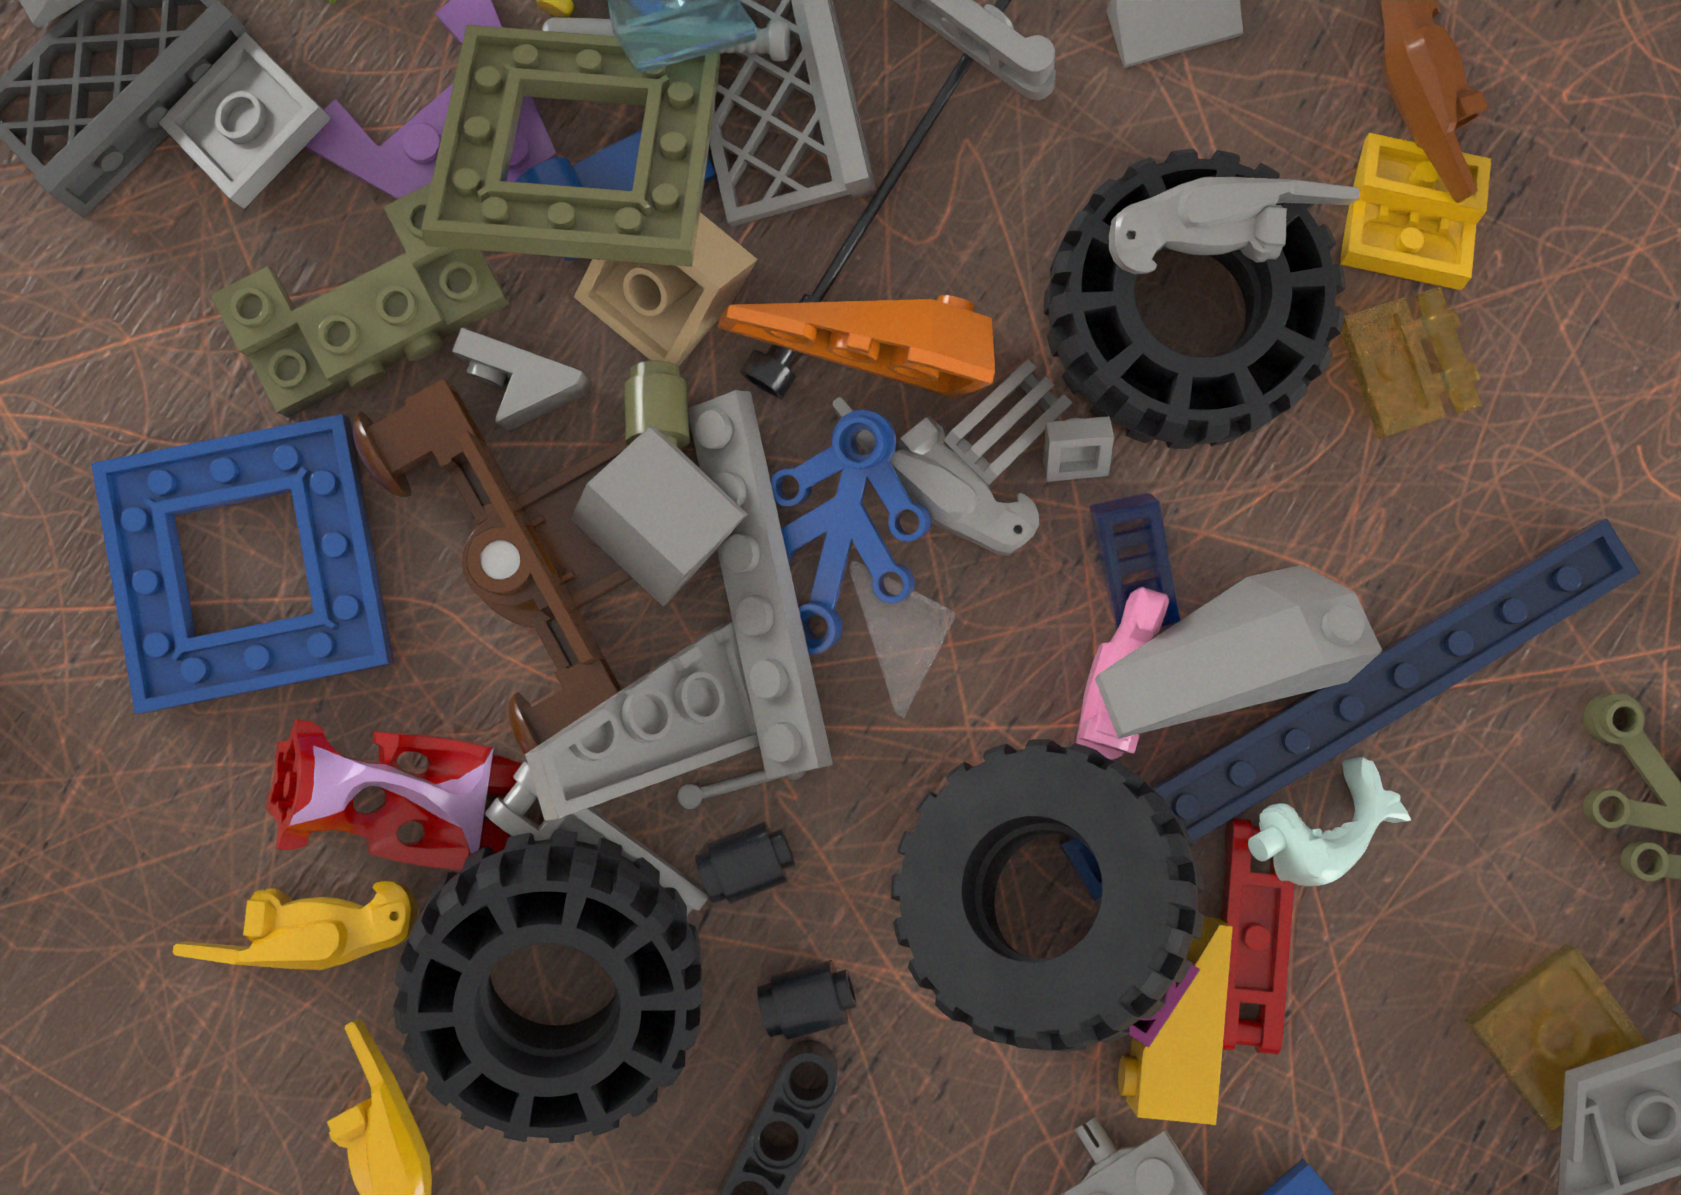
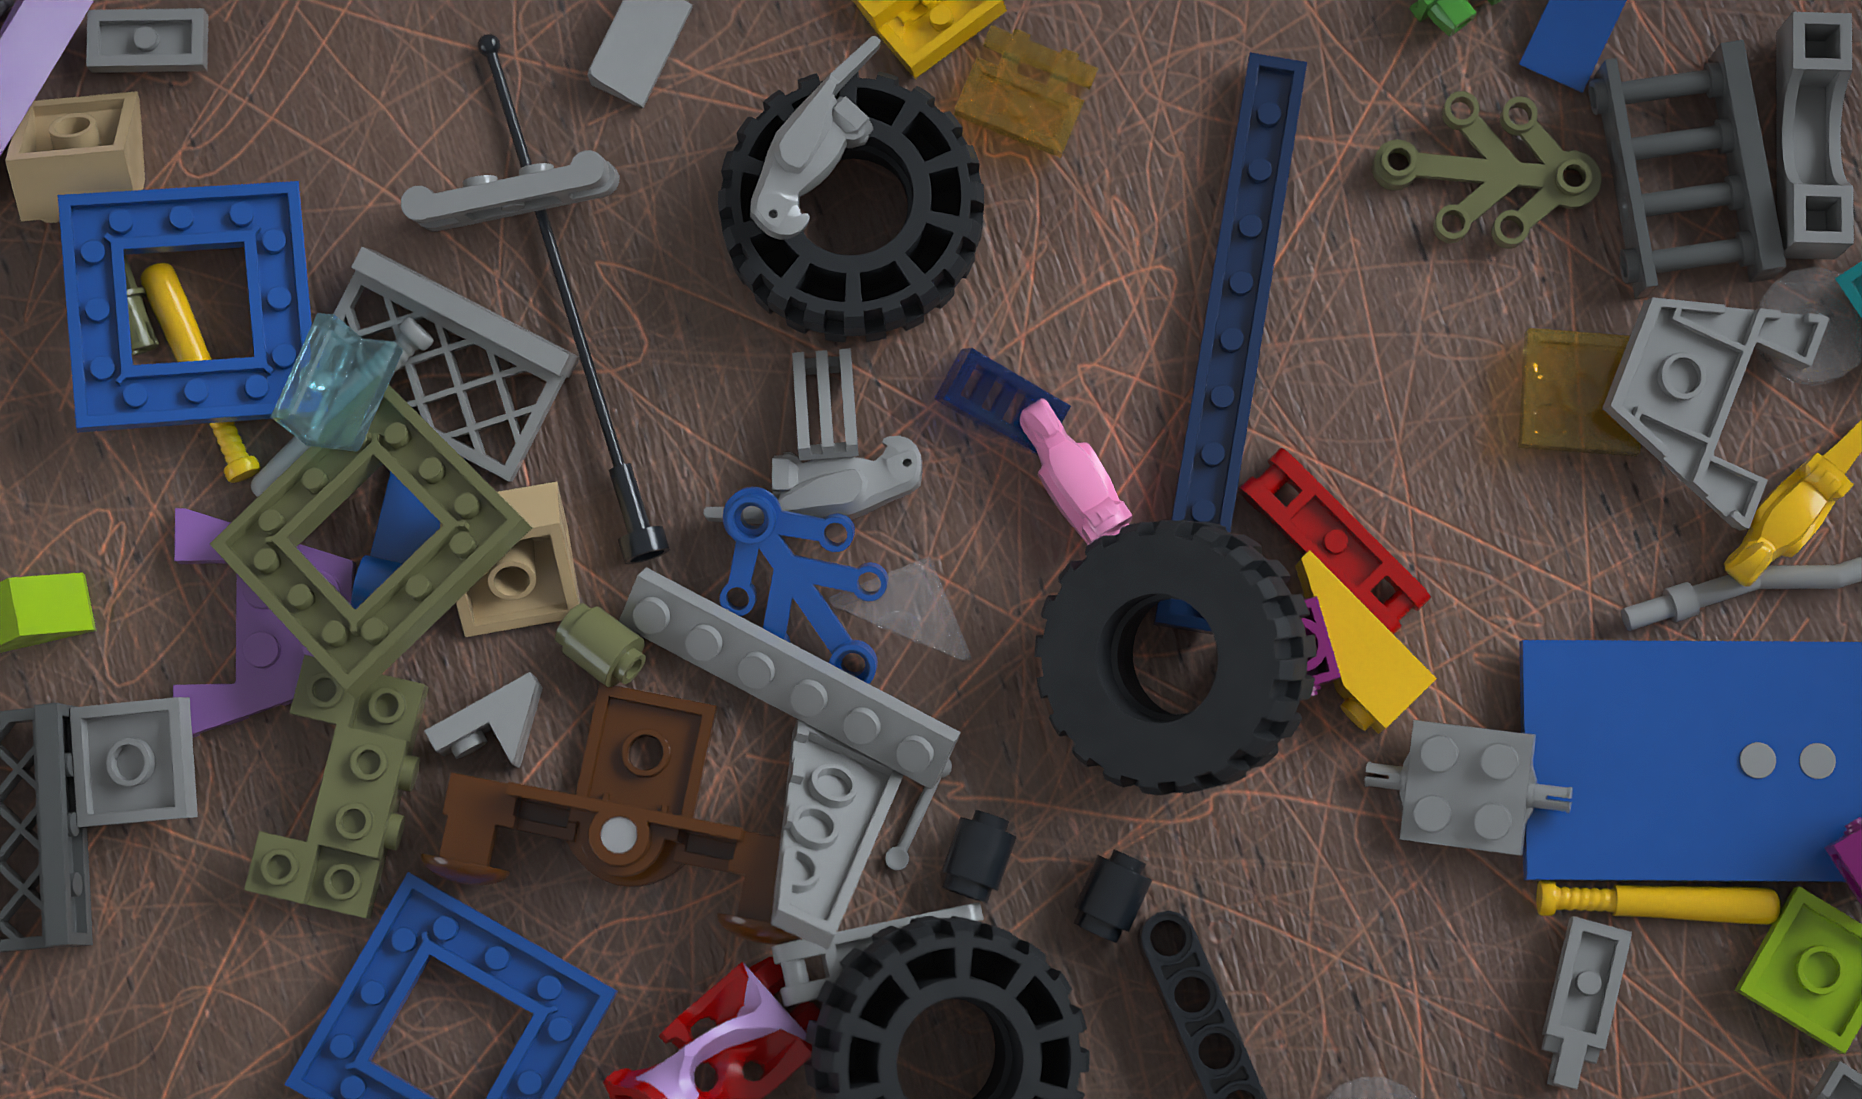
camera: 45 degrees left, 5 degrees down
light grey slope [570,425,748,606] -> none
orange wedge [717,295,995,399] -> none
light grey plate [1043,416,1114,482] -> none
light grey wedge [1095,565,1382,739] -> none
light aqua animal [1248,756,1411,886] -> none

